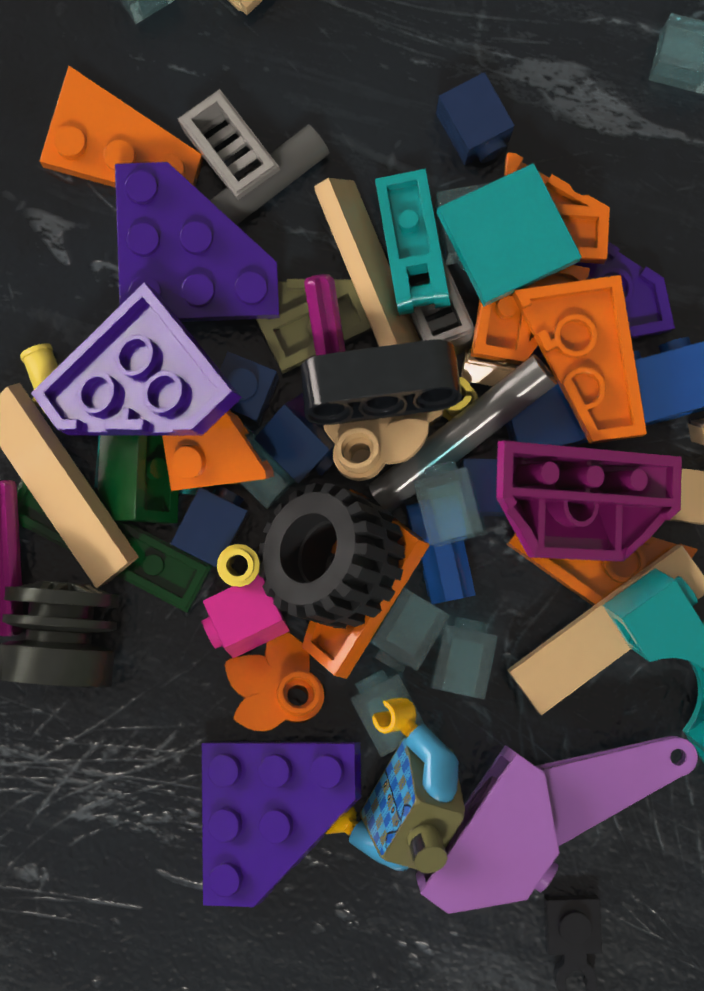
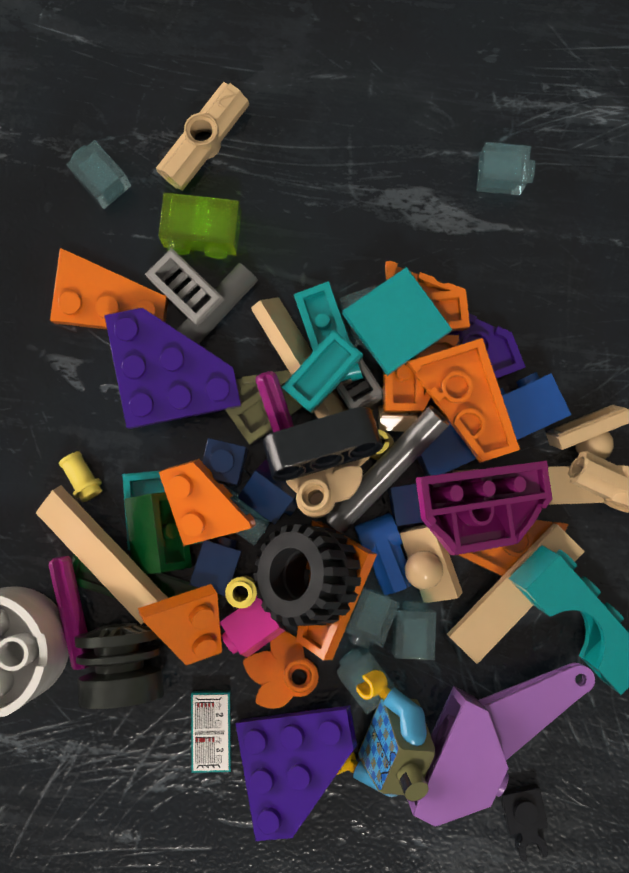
camera: 10 degrees left, 0 degrees up
plate [31,282,242,436] -> none
clear light blue brick [413,461,487,548] -> none
dark blue brick [436,72,515,165] -> none
none -> orange wing [138,584,222,666]
none -> clear neon green brick [158,192,242,259]
none -> tile [191,690,232,773]
none -> teal tile [282,329,363,414]
none -> tan tile [399,524,463,603]

